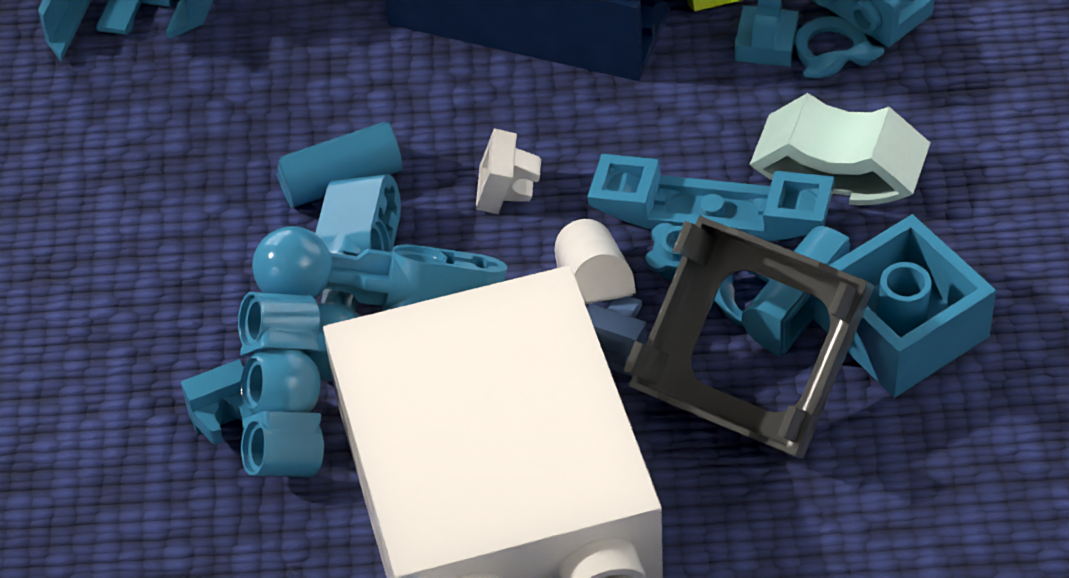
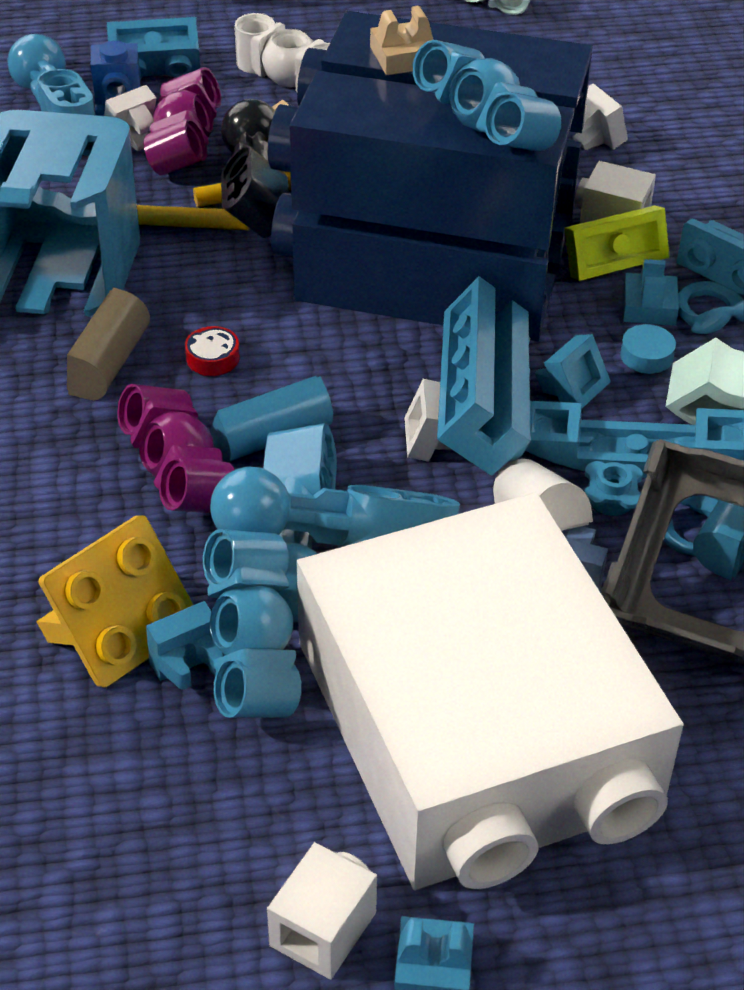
camera: 10 degrees left, 5 degrees down
none -> yellow bracket [36,515,193,687]
none -> dark tan brick [67,288,150,400]
none -> magenta piece [117,384,235,513]
none -> tile [185,326,240,376]
none -> dark azure brick [437,276,531,476]
none -> dark azure tile [535,334,611,409]
none -> dark azure piece [620,324,676,374]

